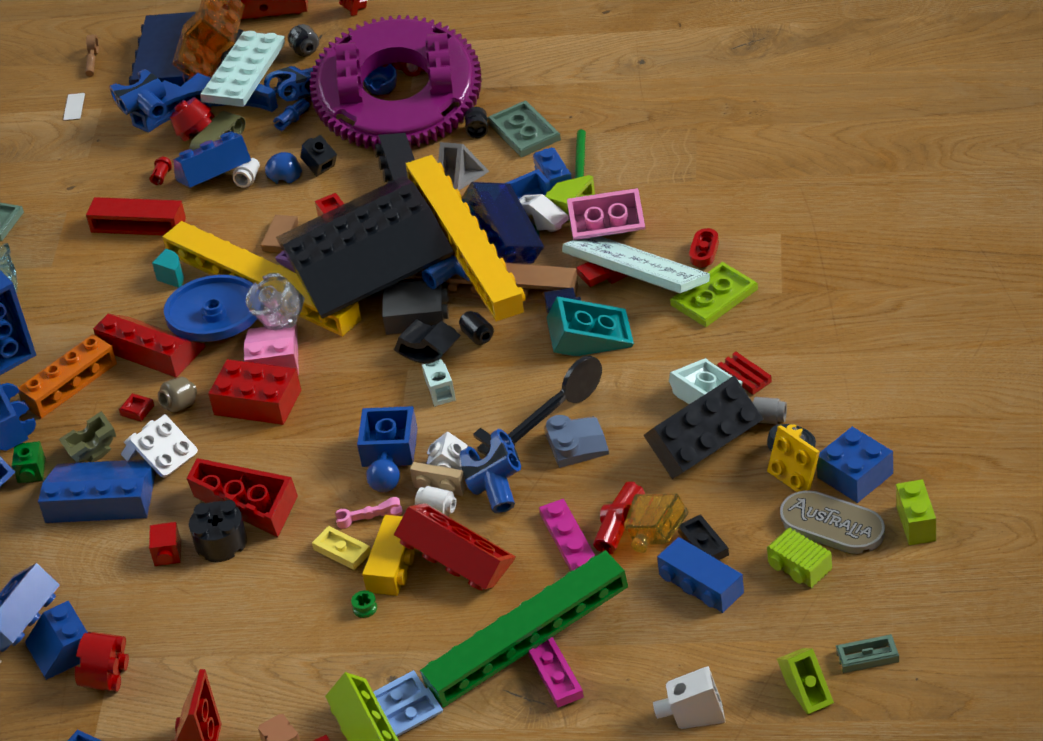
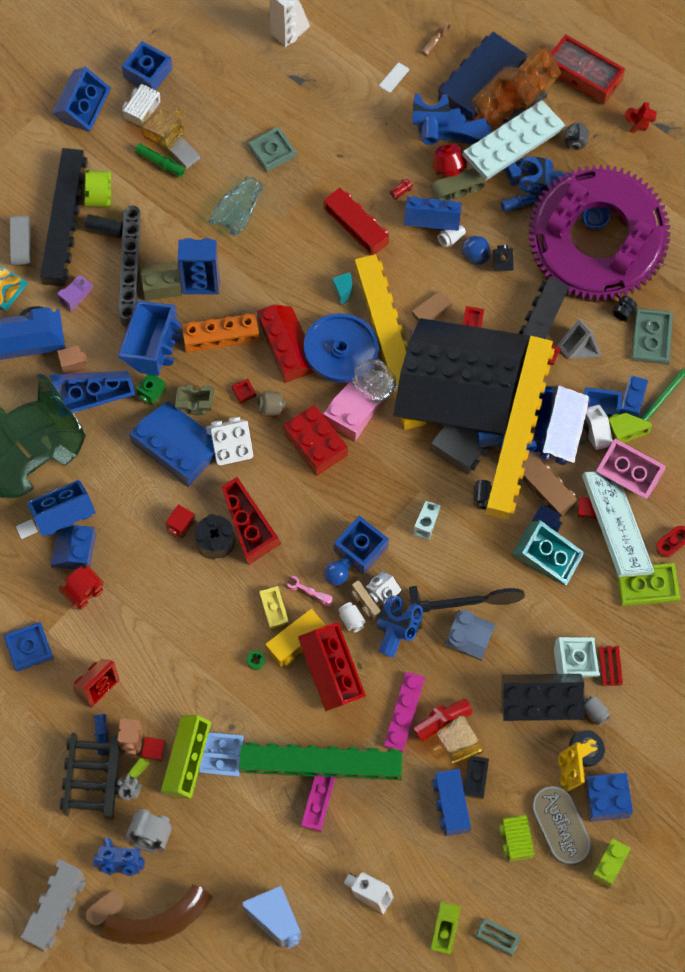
camera: 30 degrees right, 25 degrees up
black brick [394,319,461,363] -> none

